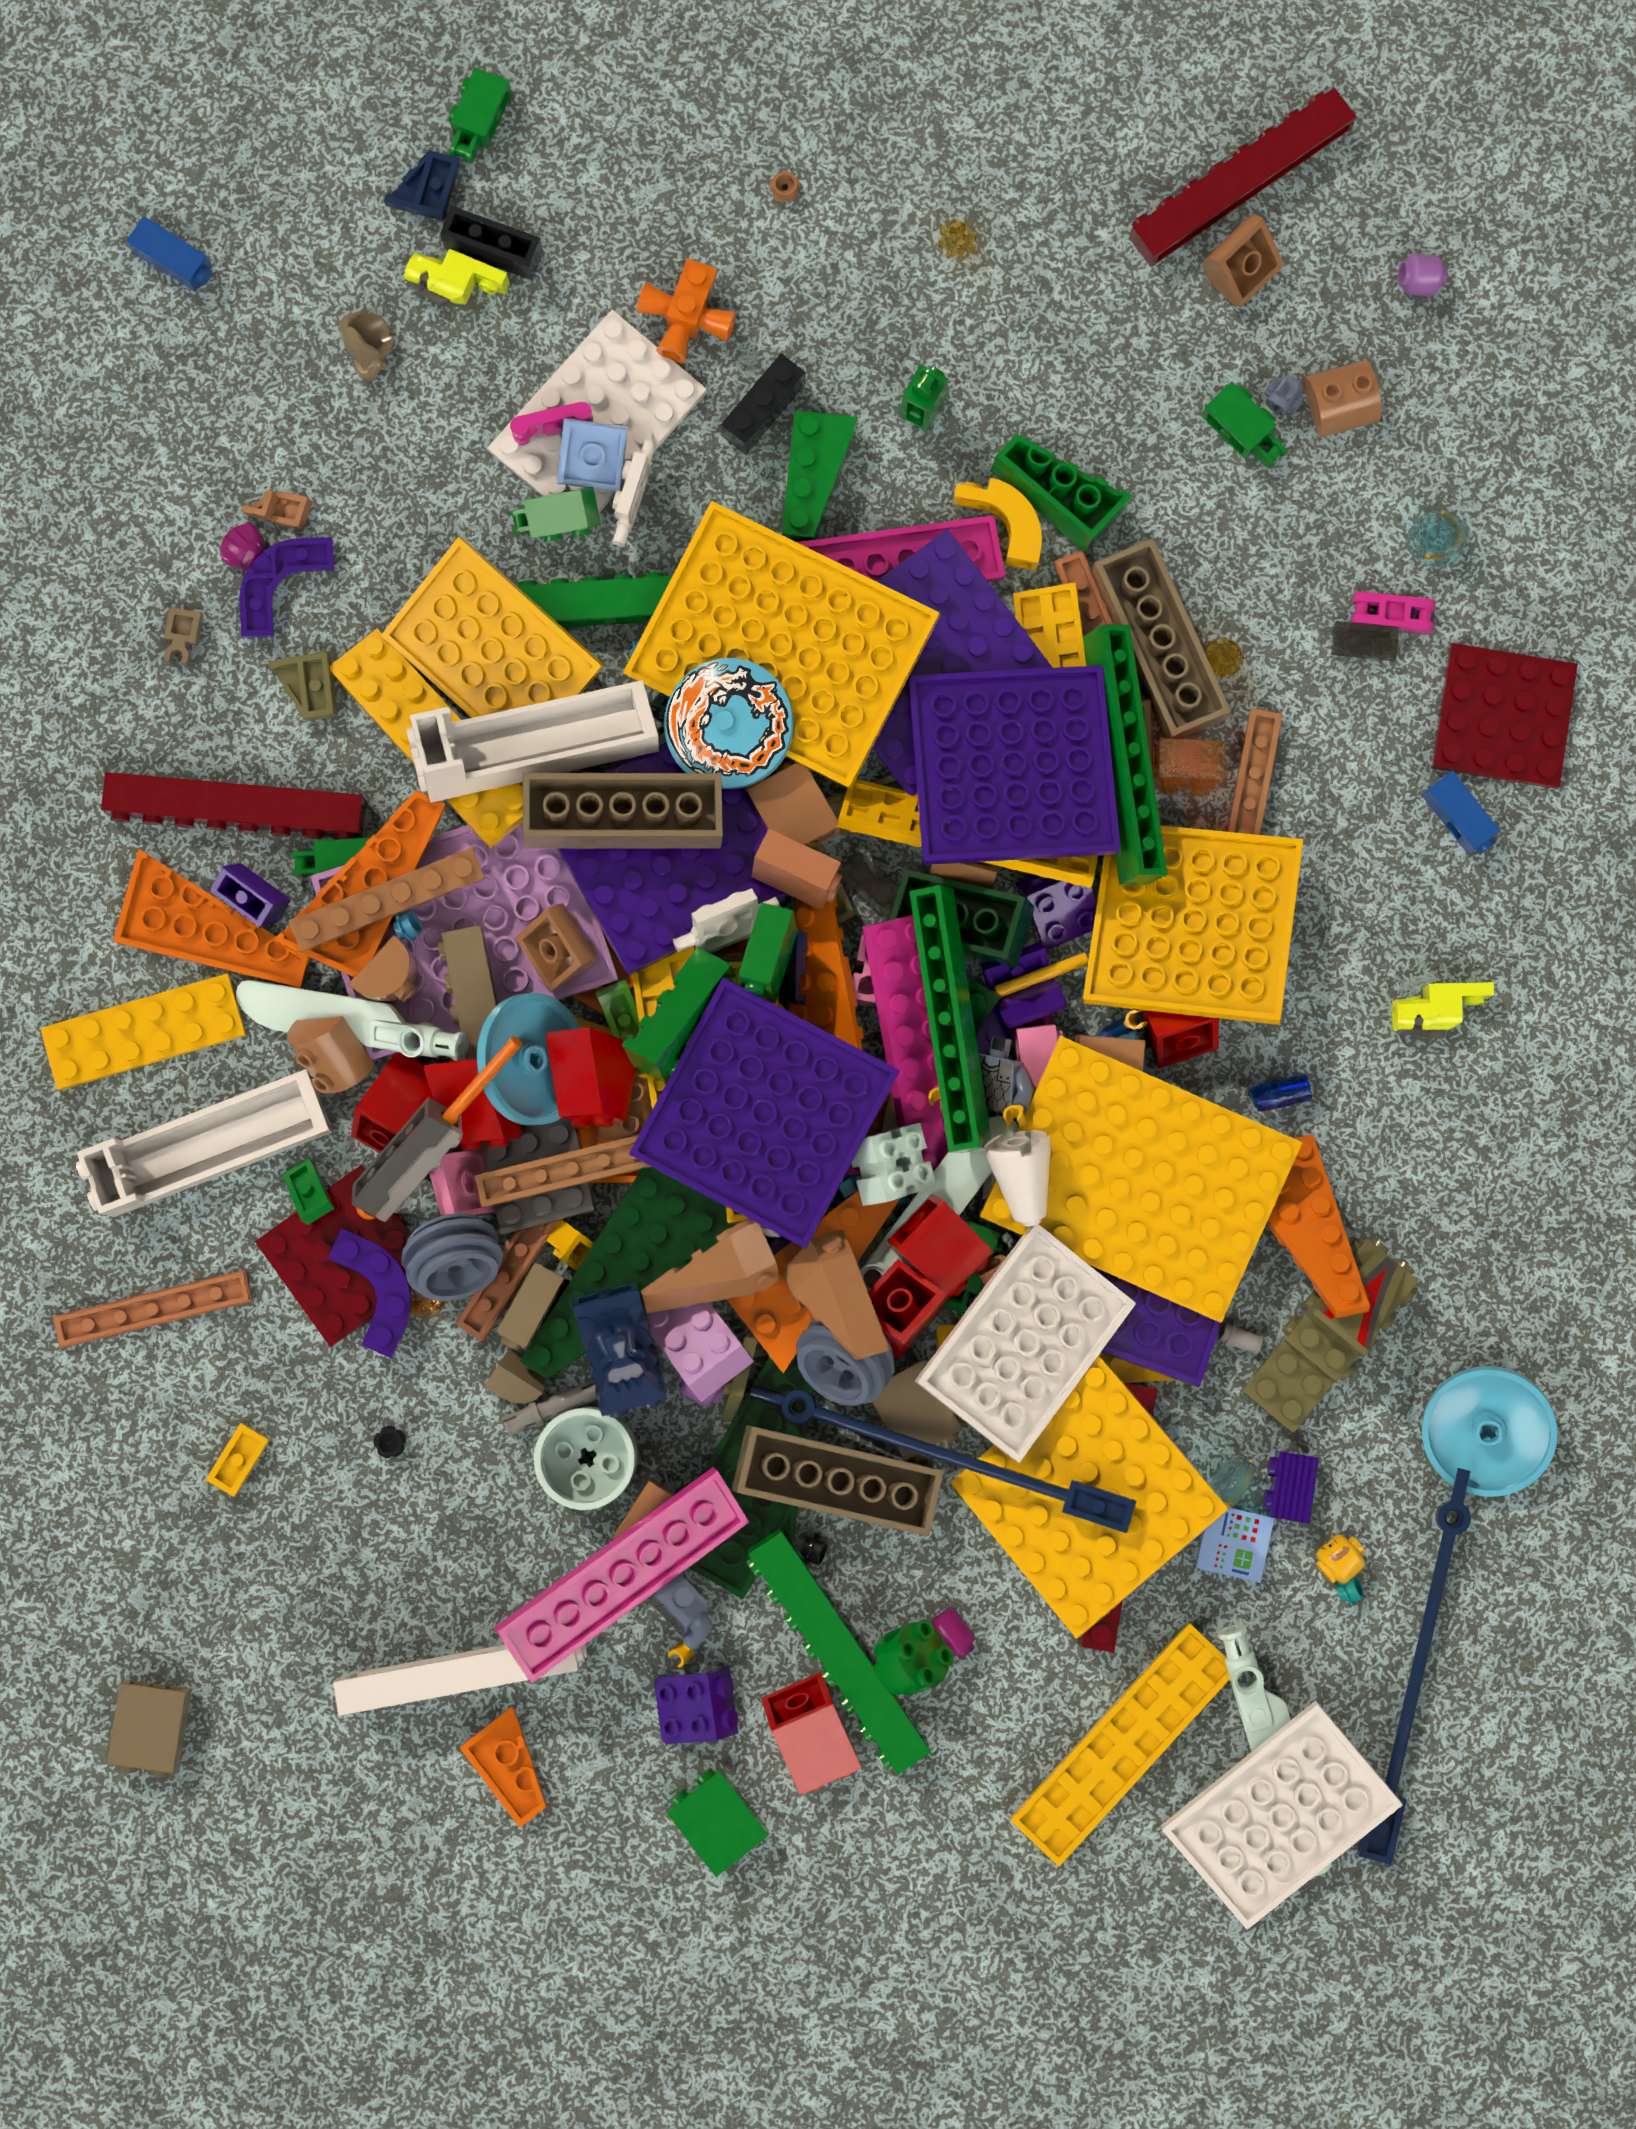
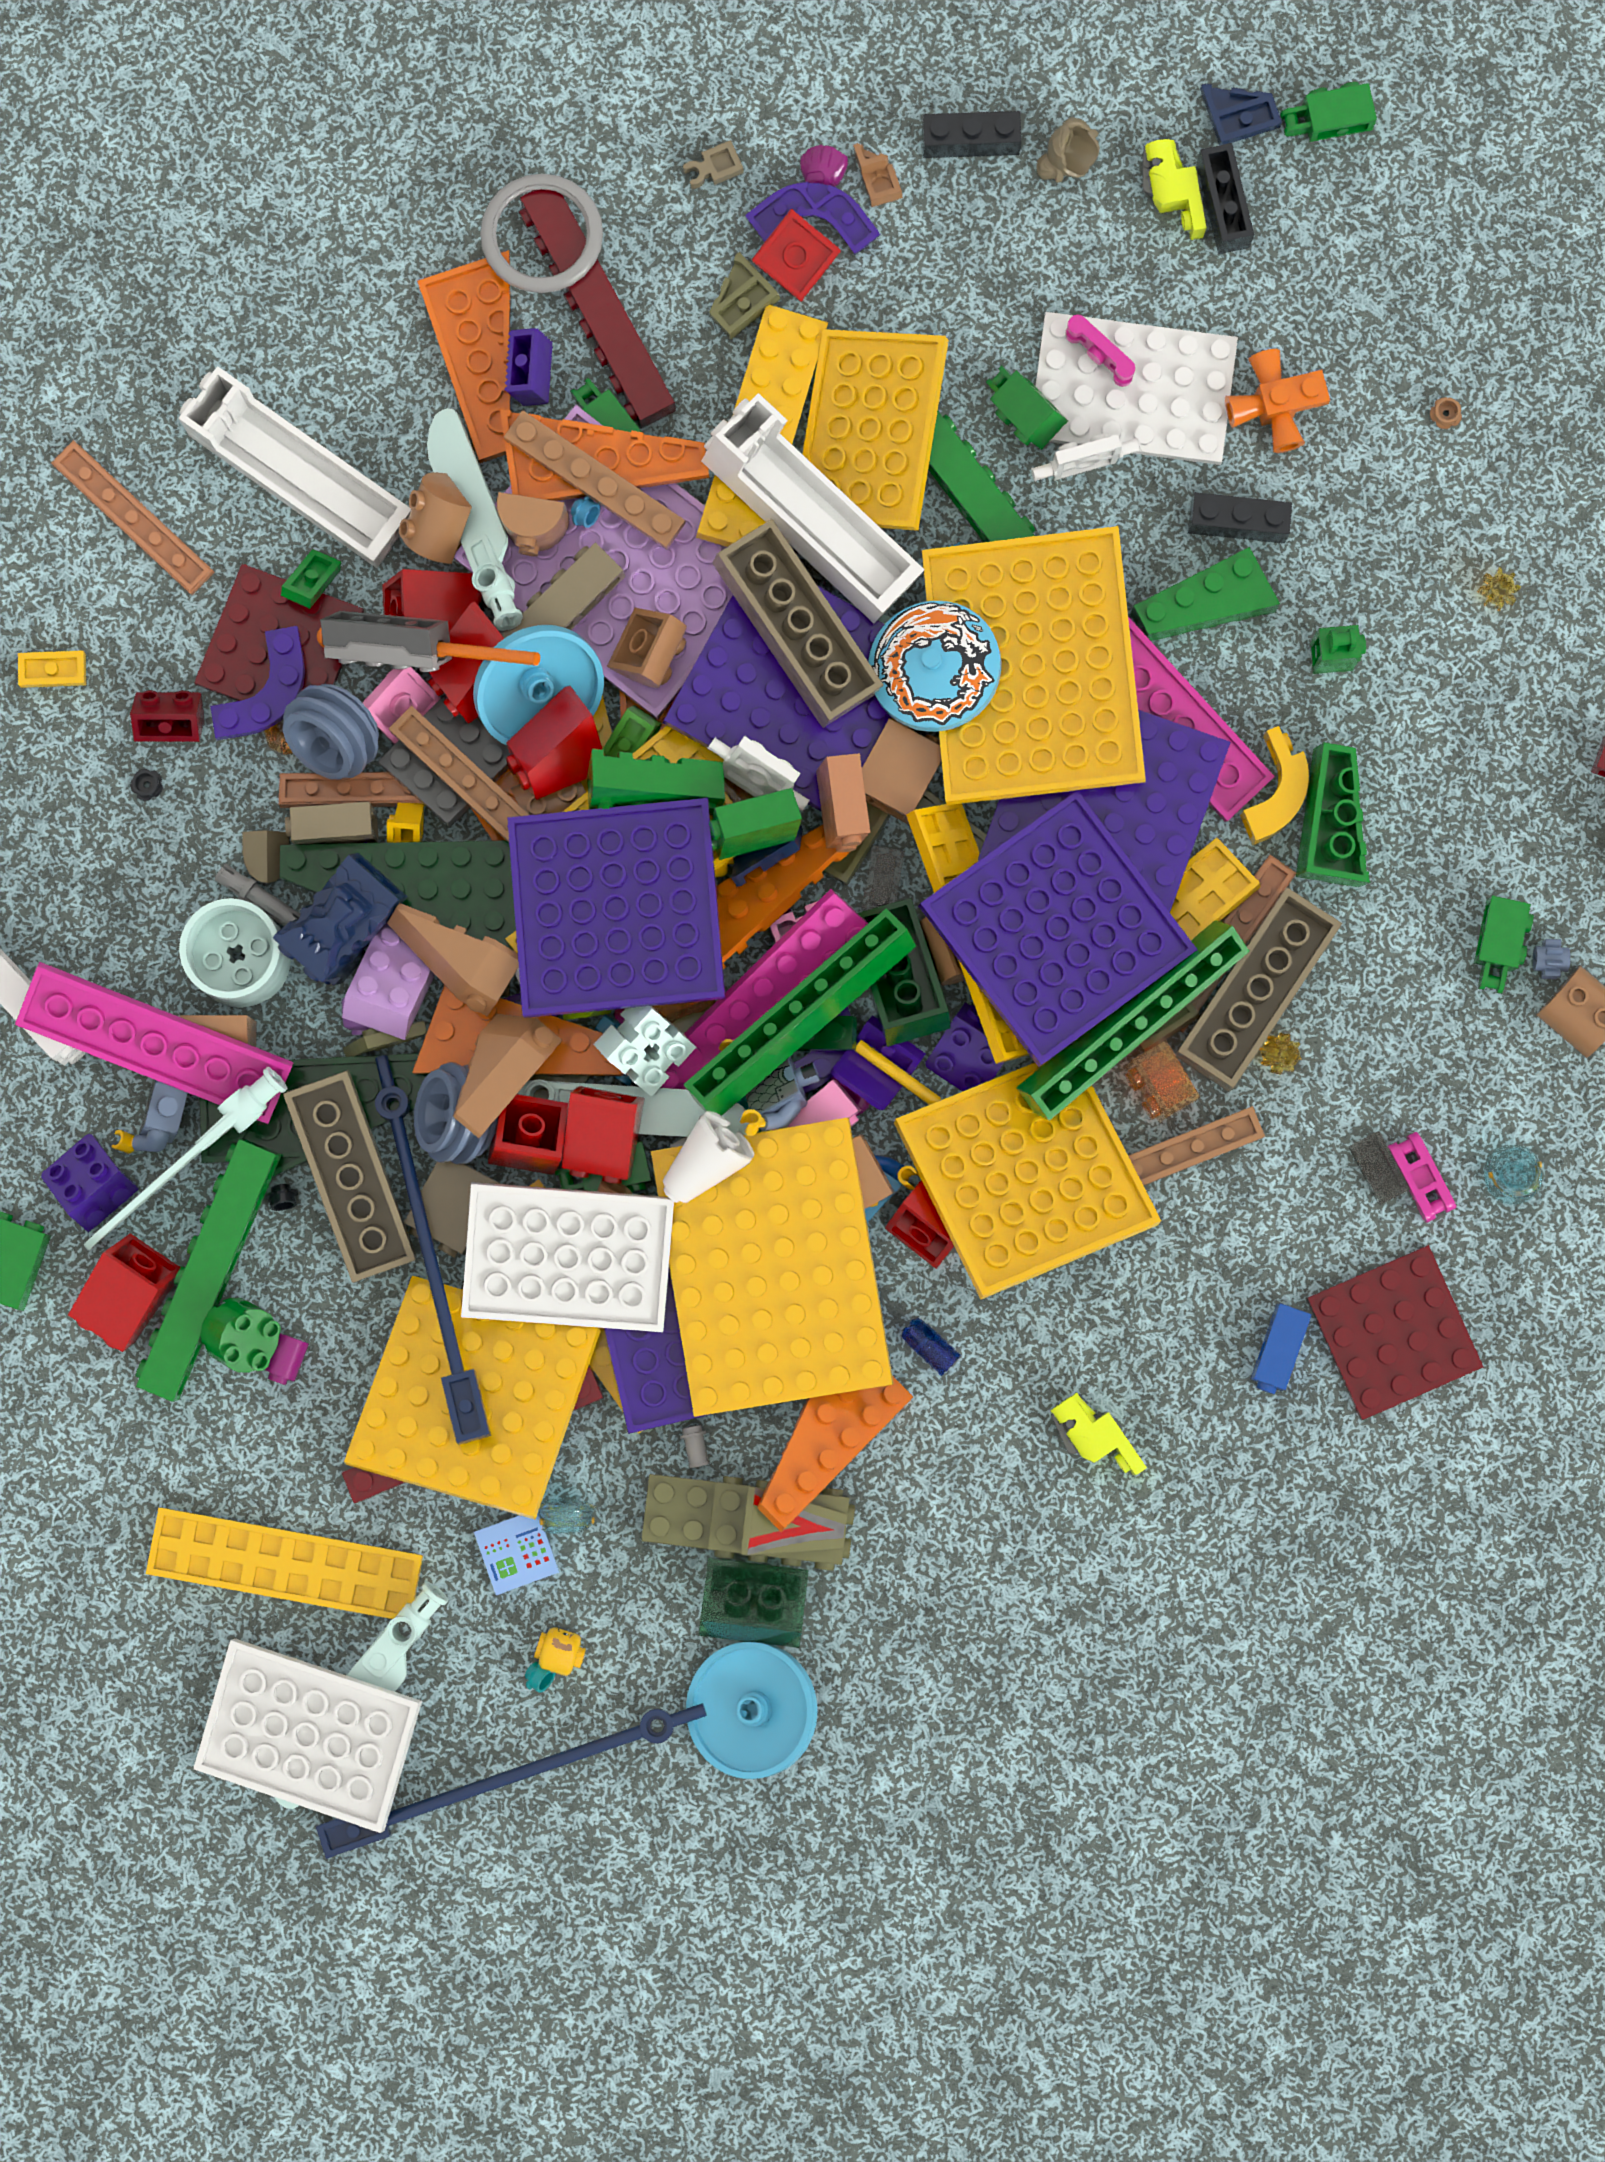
camera: 60 degrees right, 0 degrees up
yellow plate [40,973,247,1091] -> none
light blue tile [557,418,628,492] -> none
dark purple brick [1262,1451,1319,1524] -> none
none -> light aqua piece [84,1067,287,1251]
none -> dark red brick [130,690,204,742]
none -> light grey wedge [480,173,603,293]
none -> clear green brick [699,1558,809,1648]
none -> red plate [750,209,842,302]
none -> black brick [922,111,1021,158]

